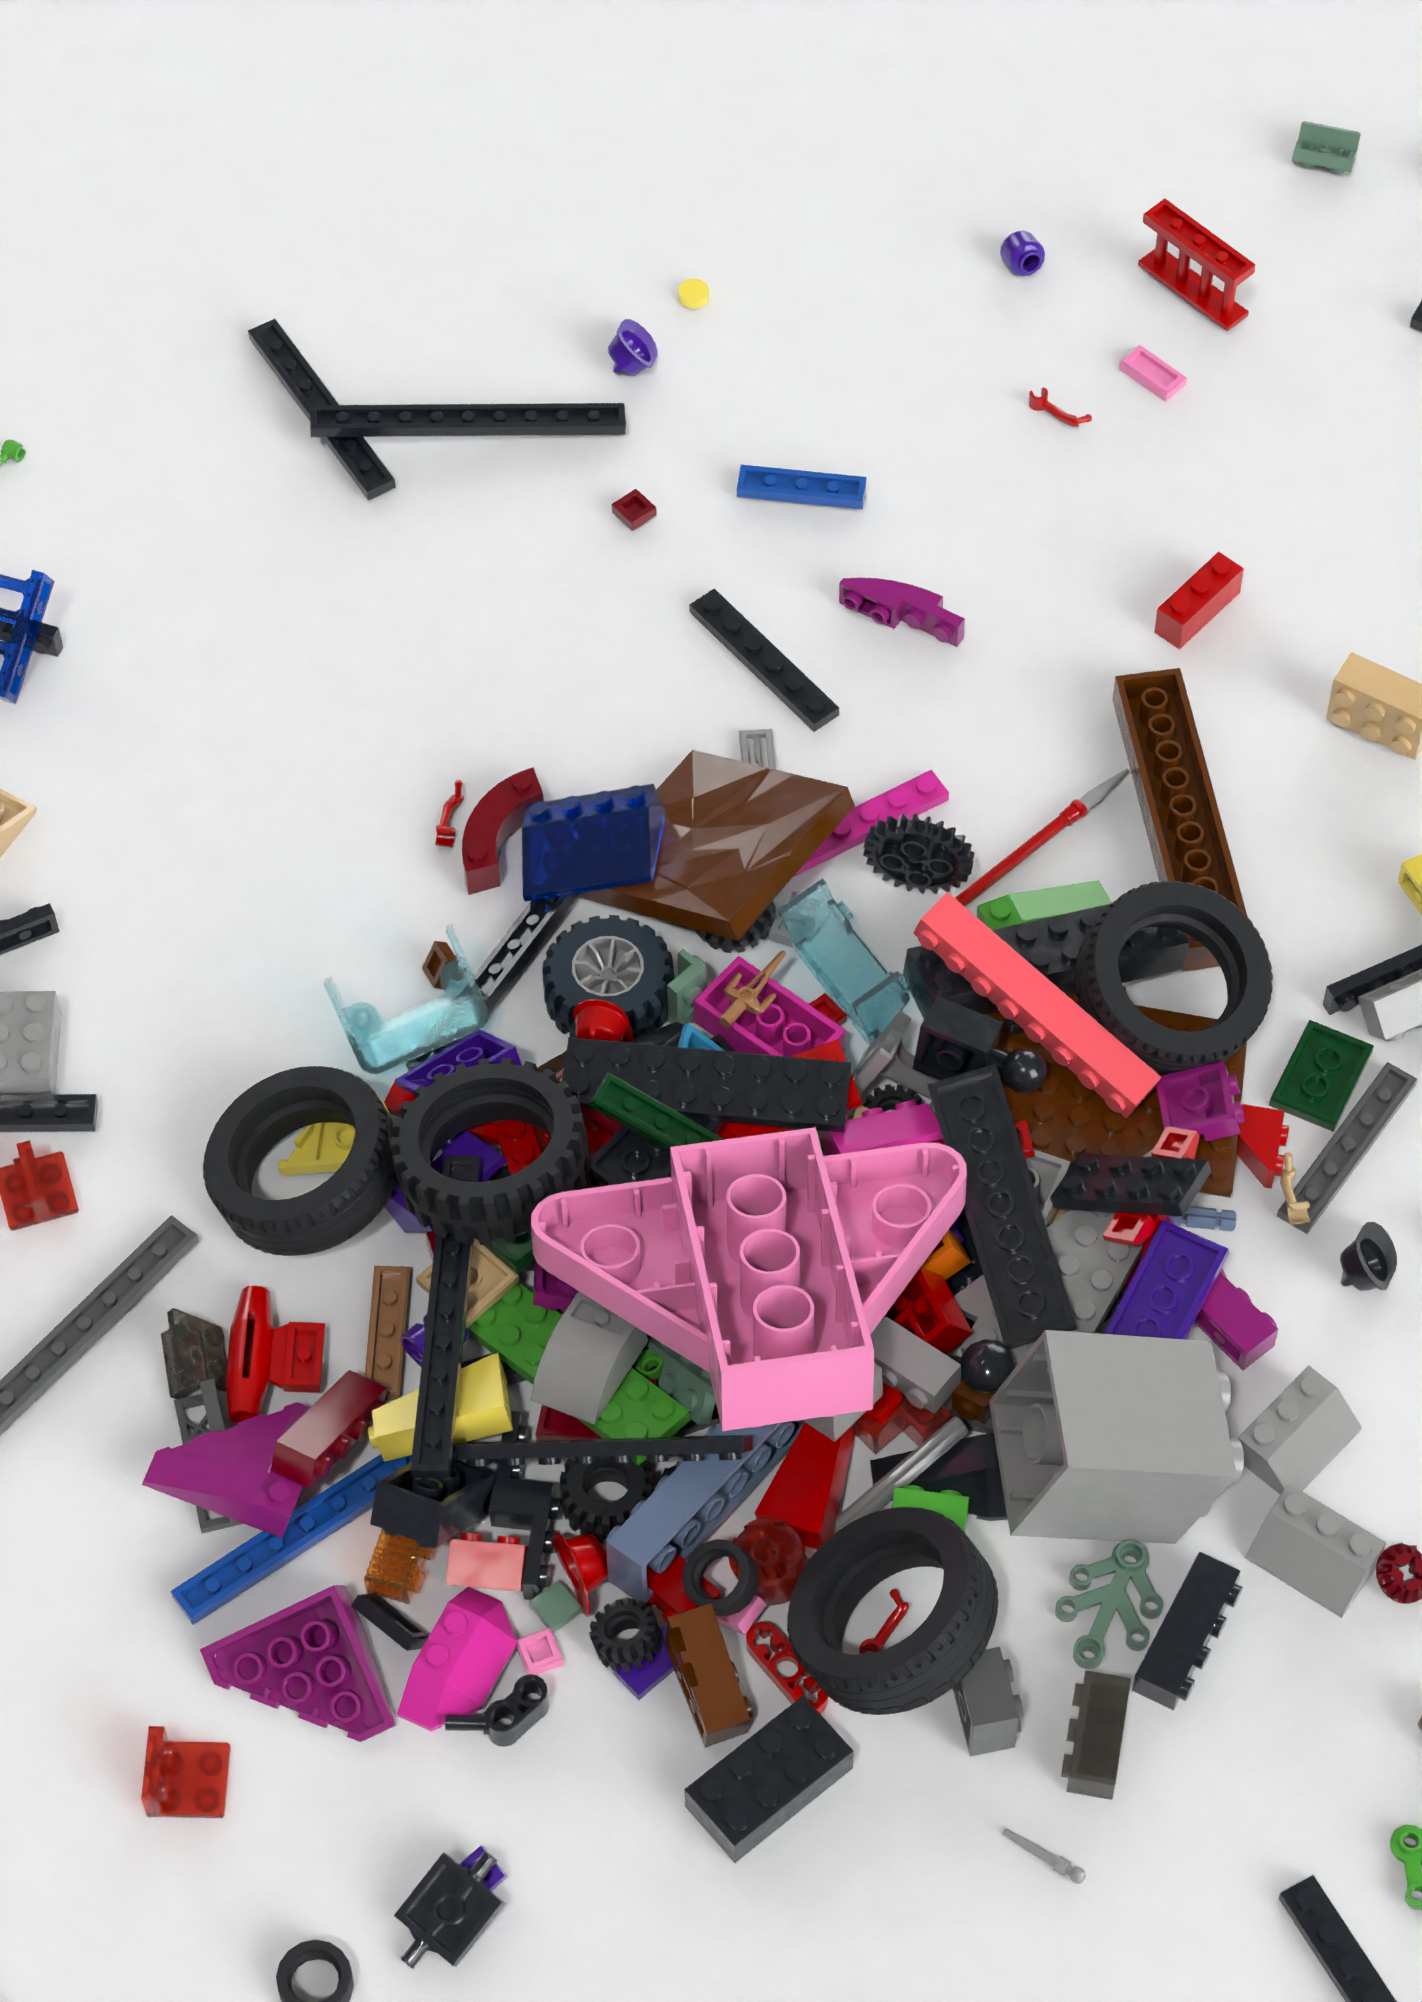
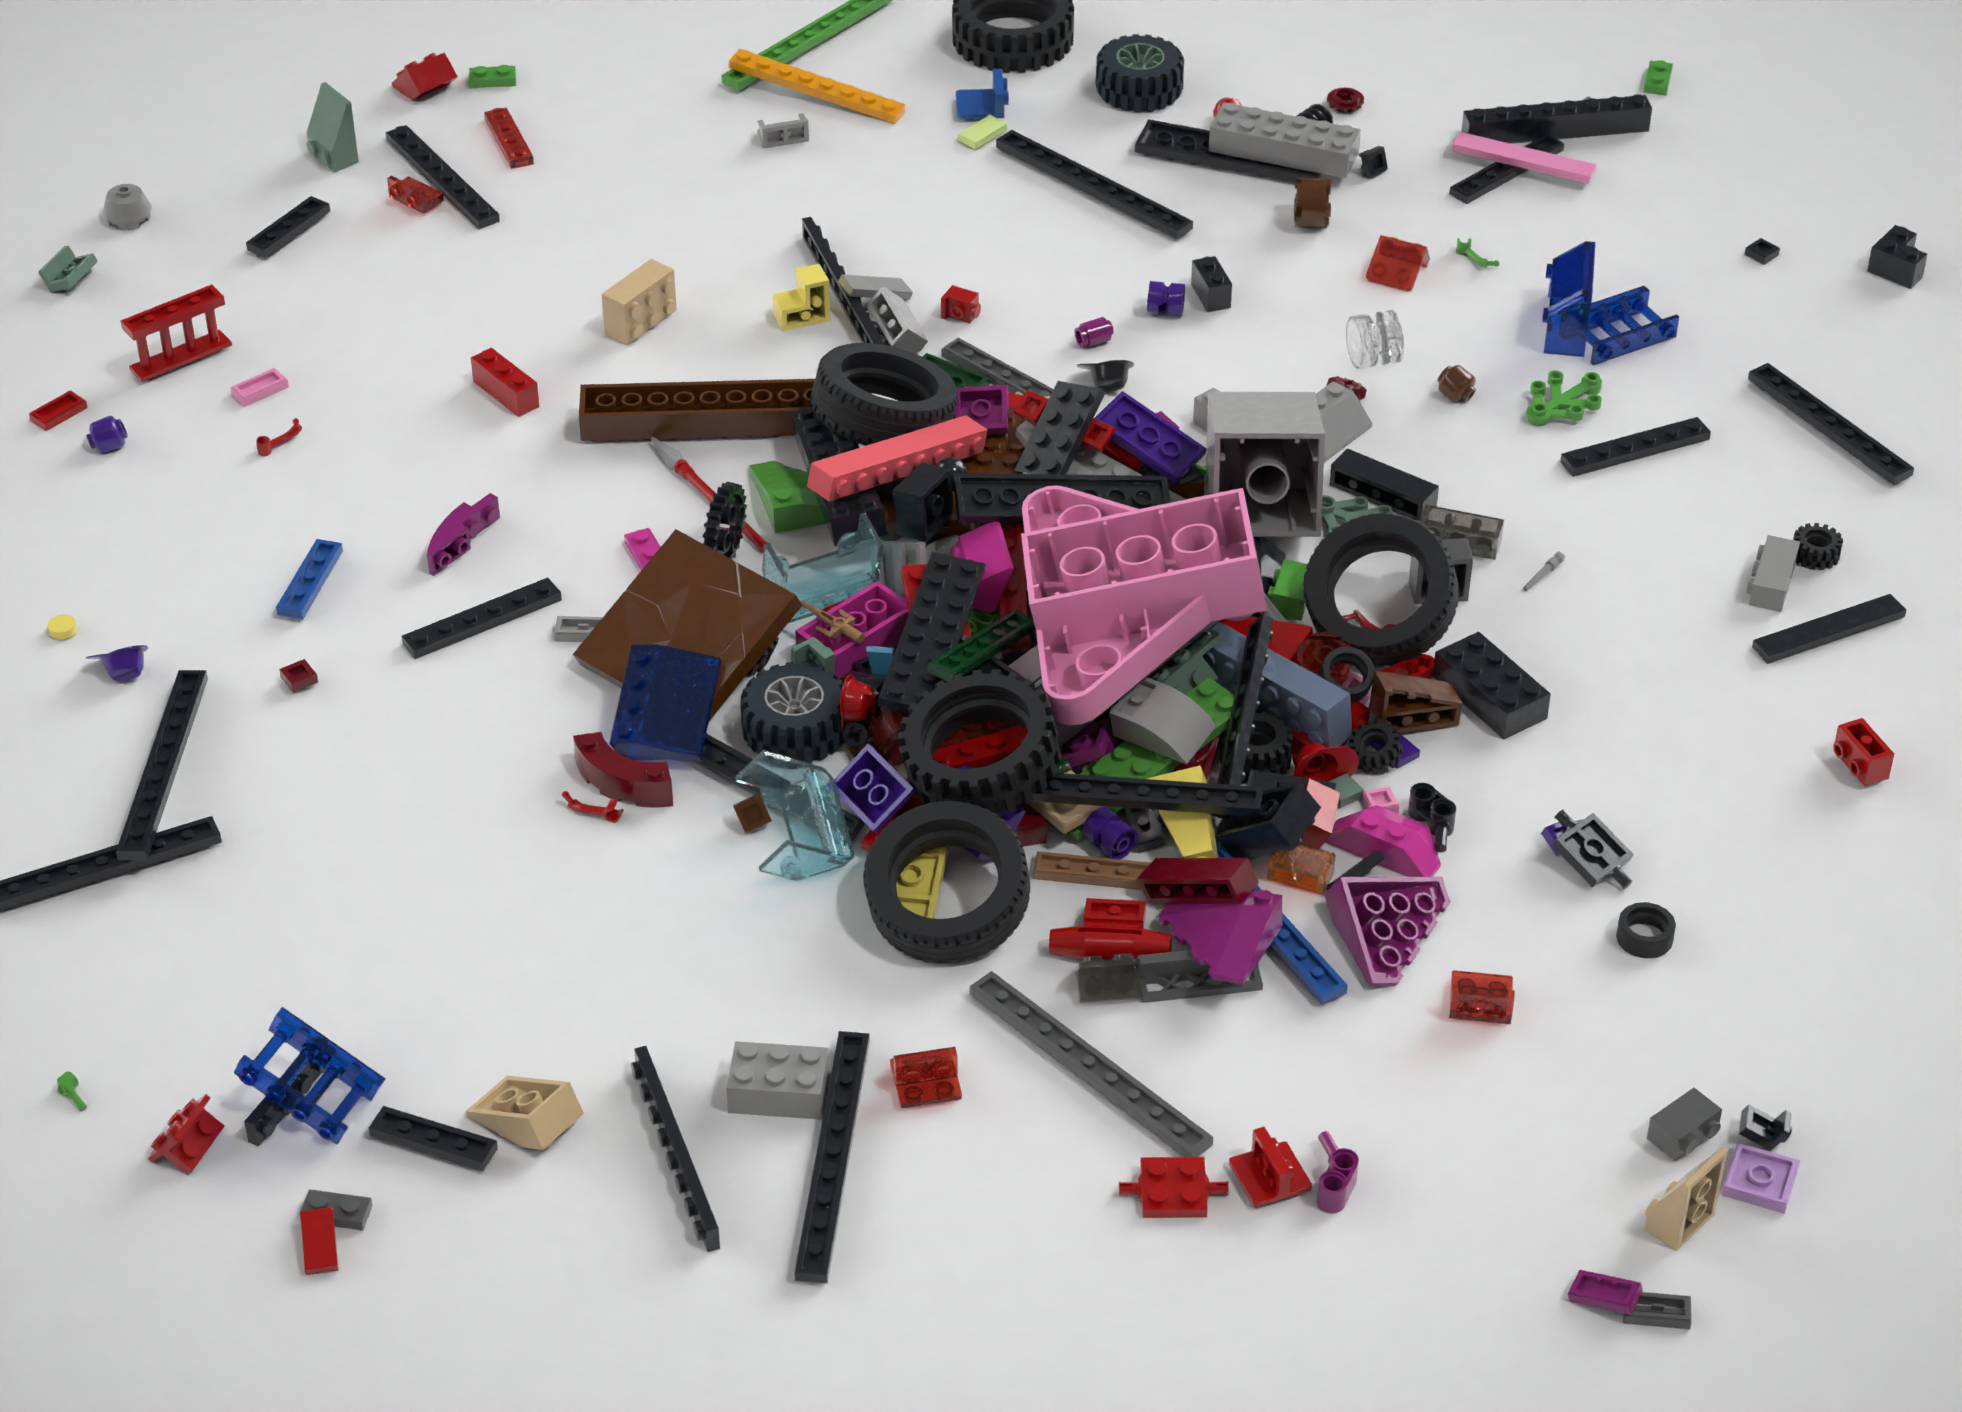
camera: 85 degrees left, 15 degrees down
none -> red tile [29,390,88,431]

